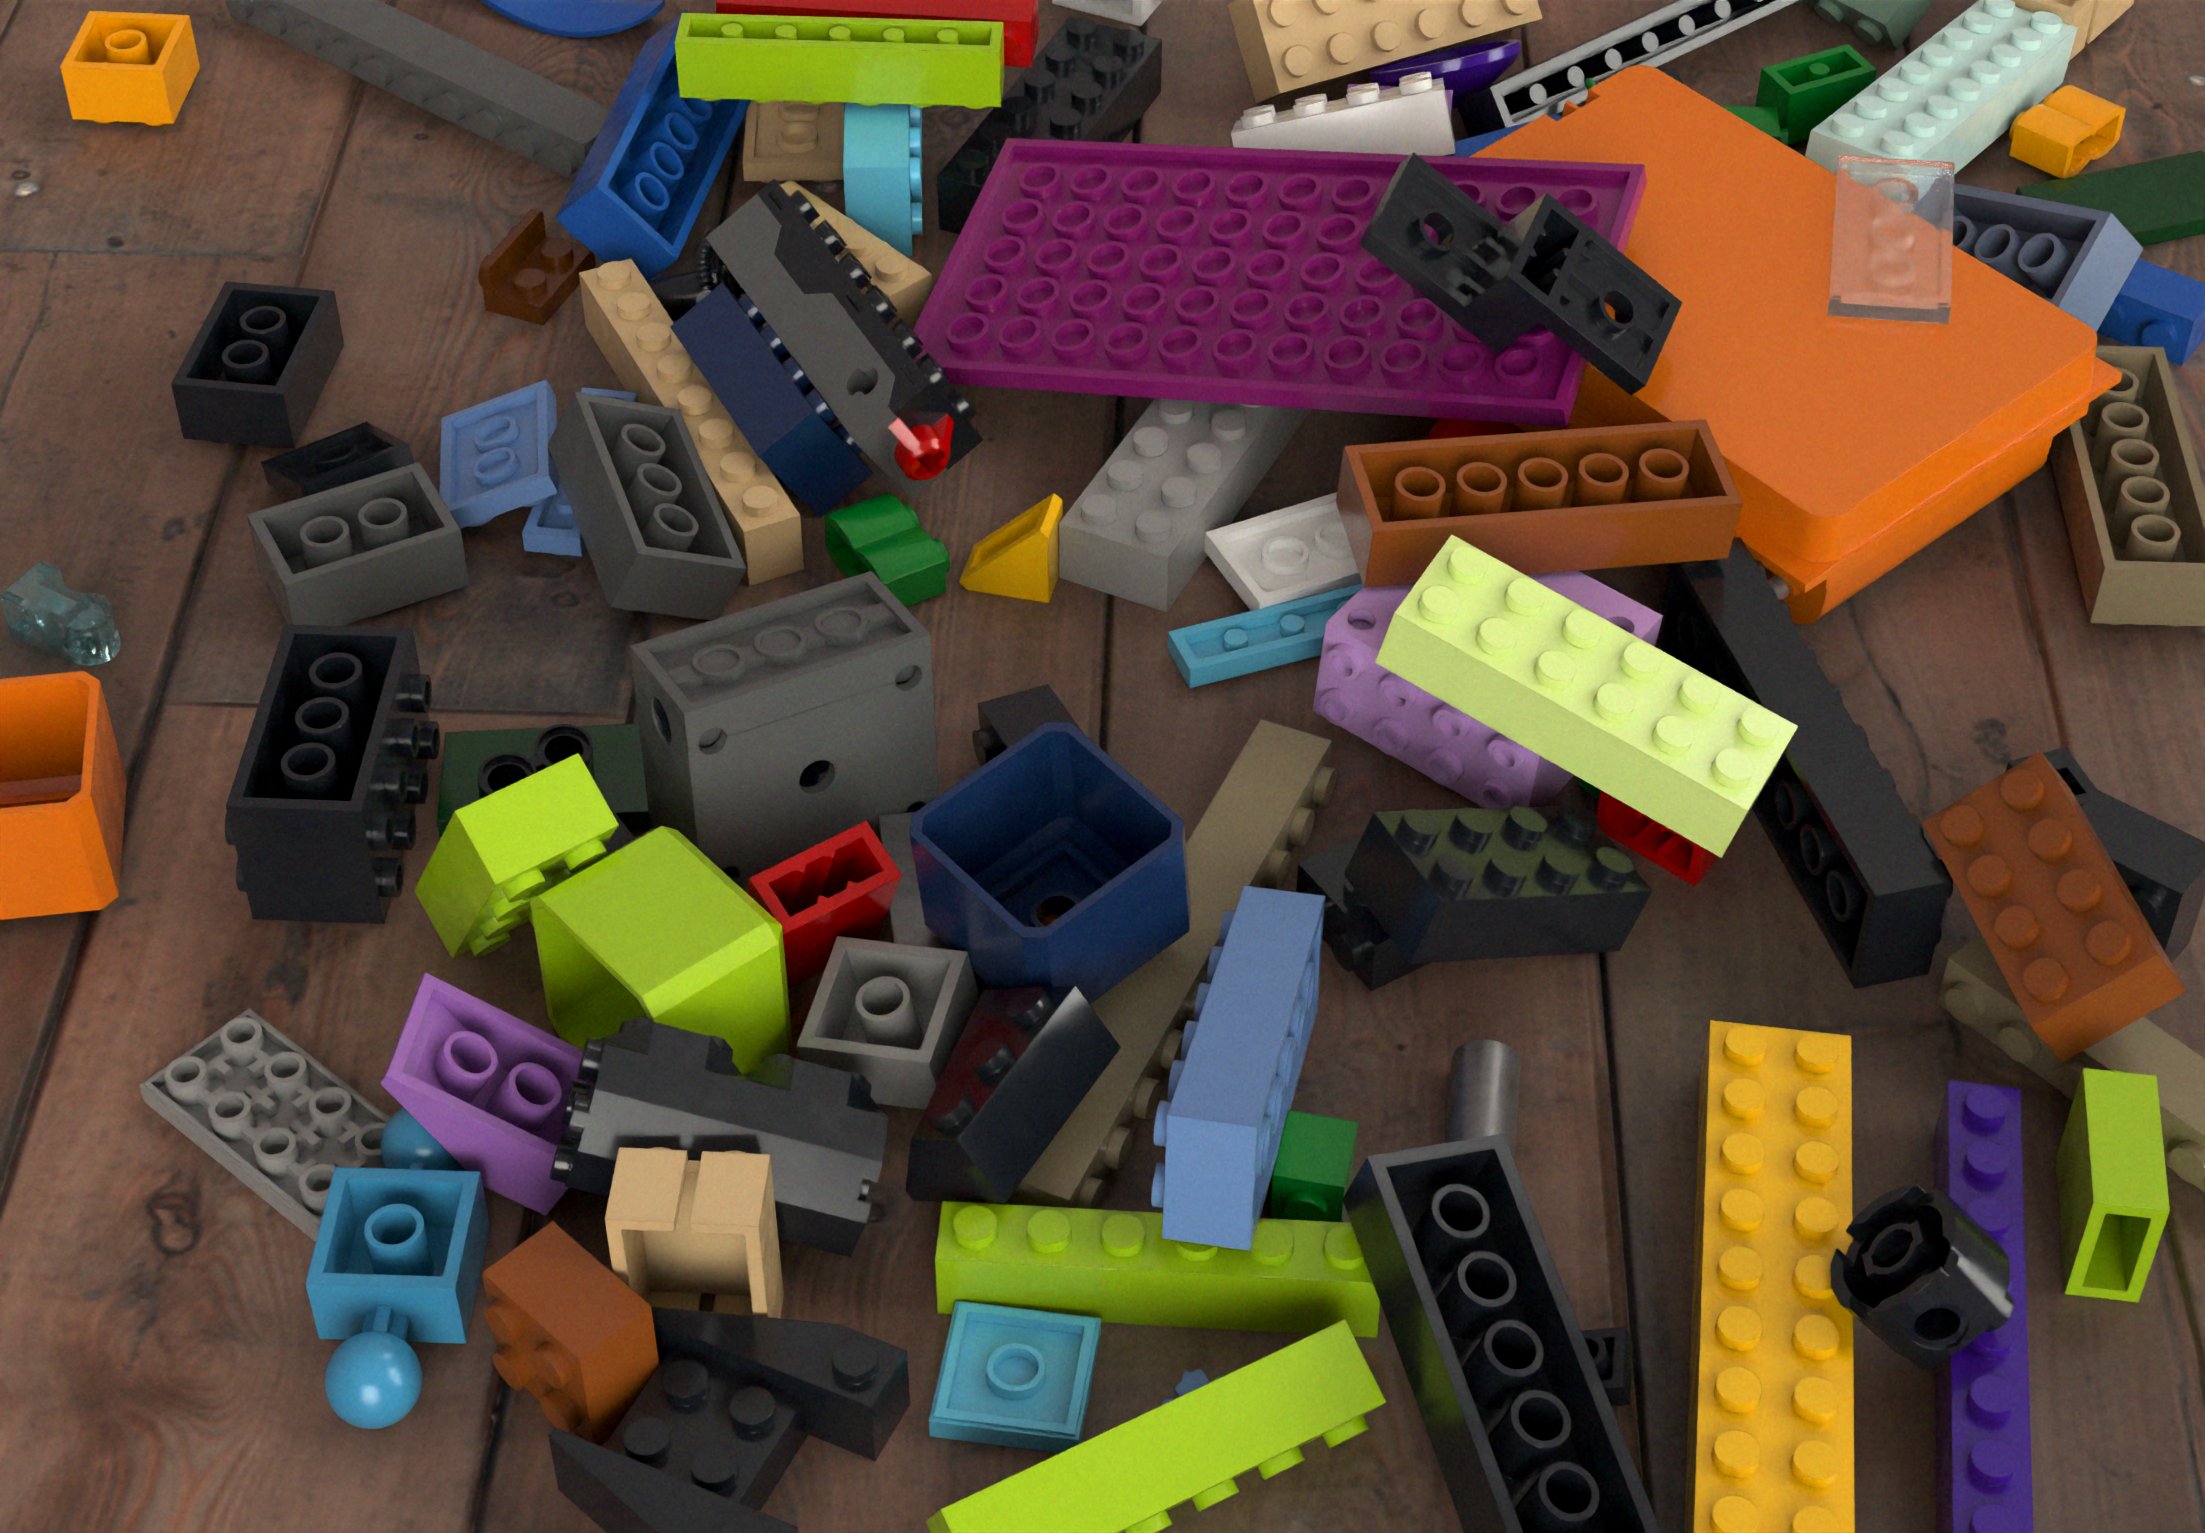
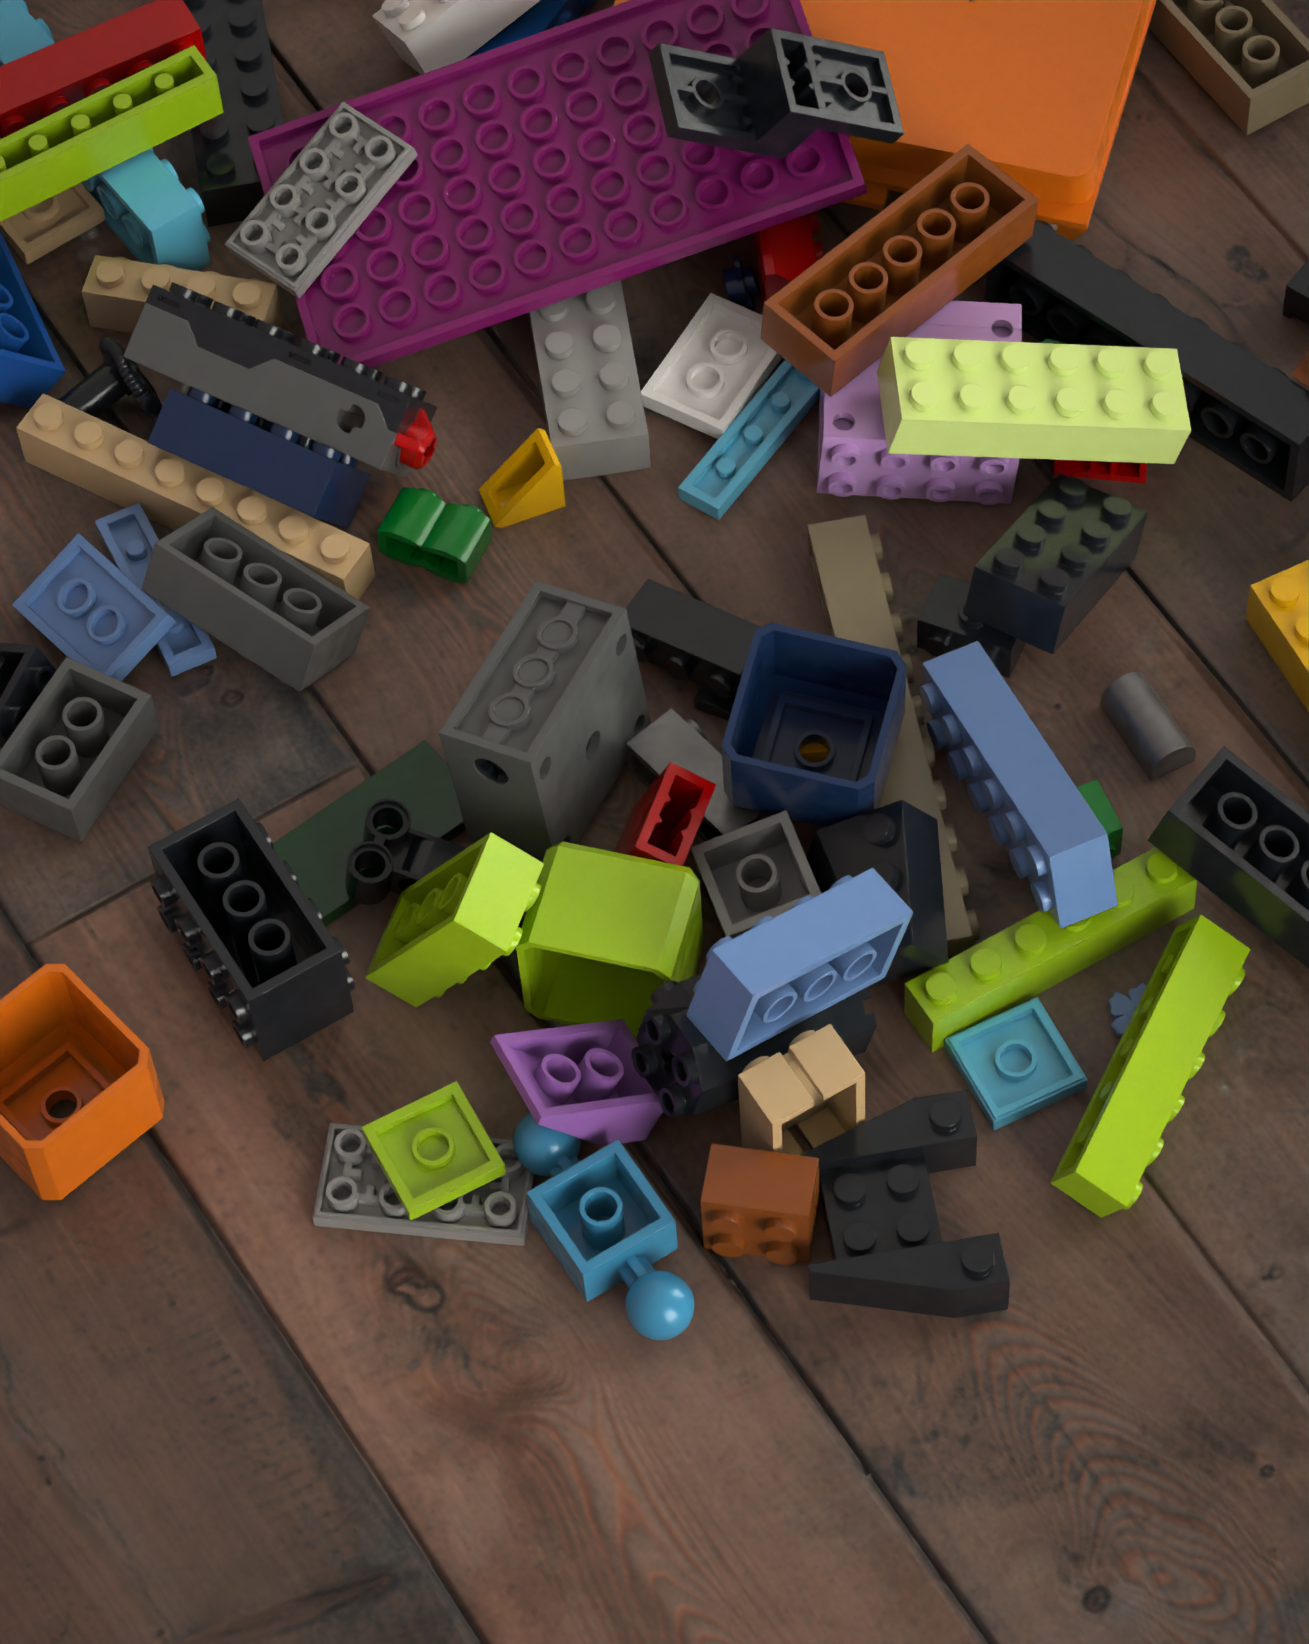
camera: 30 degrees left, 15 degrees up
none -> light grey tile [225,102,418,299]
none -> lime plate [361,1081,506,1221]
none -> medium blue brick [686,868,914,1061]

